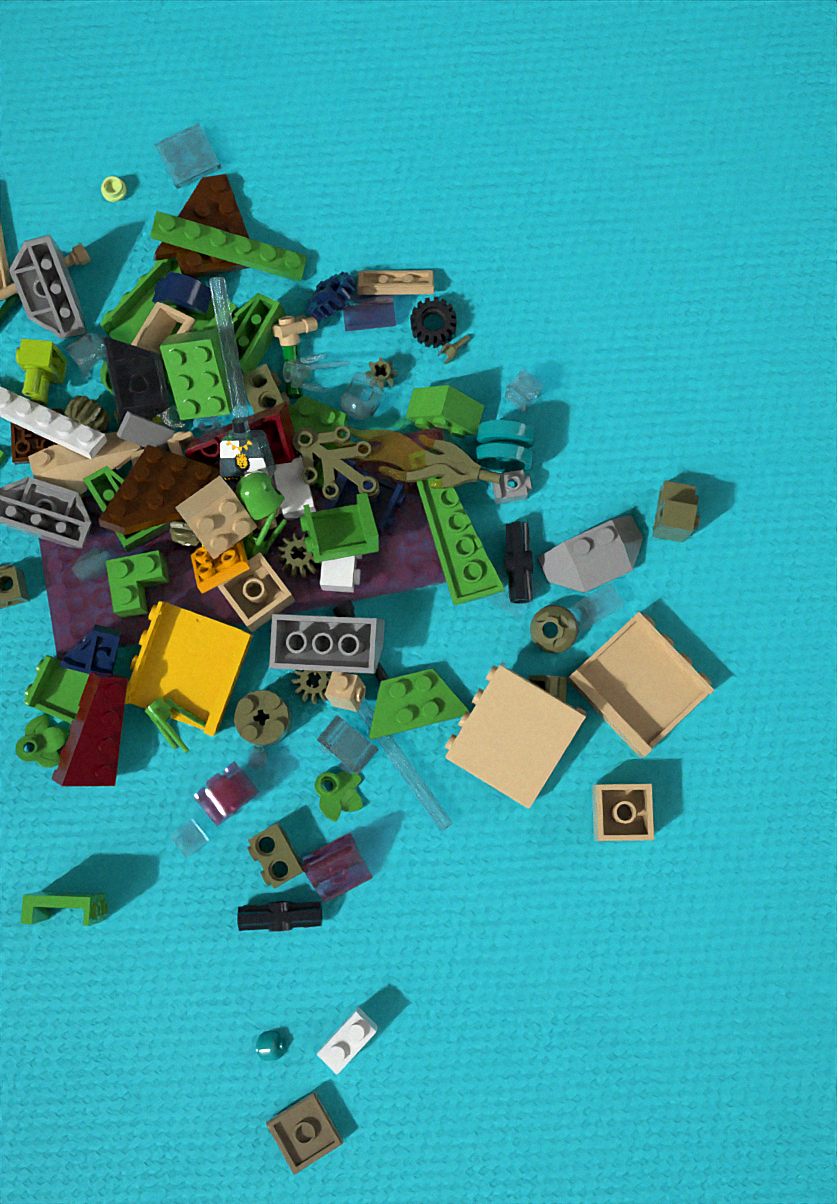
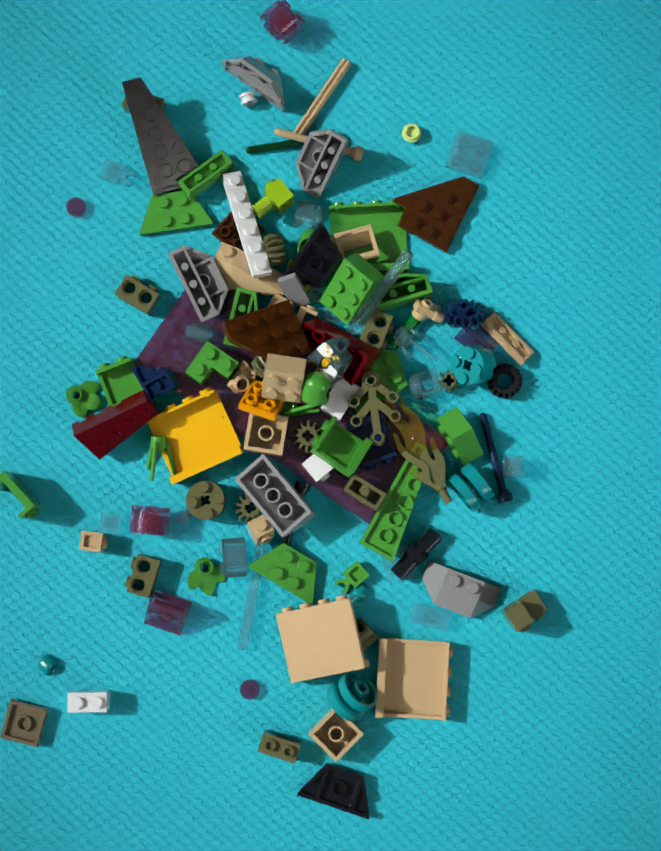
camera: 40 degrees right, 5 degrees up
bright green plate [150,211,307,282] -> none
dark blue brick [152,272,214,315] -> none
black piece [237,901,323,932] -> none
olive hand [438,335,470,364] -> none
light grey brick [492,470,532,504] -> none
olive piece [530,605,579,653] -> none
none -> tan bracket [79,531,108,553]
none -> tan plate [227,361,259,394]
none -> tile [240,679,260,700]
none -> olive brick [257,730,301,764]
none -> black wing [297,763,370,819]
none -> teal wheel [327,670,377,722]
none -> bright green plate [334,561,370,594]
none -> olive brick [343,474,387,512]
none -> teal piece [349,583,370,603]
none -> teal brick [450,345,496,385]
none -> dark blue piece [479,413,513,503]

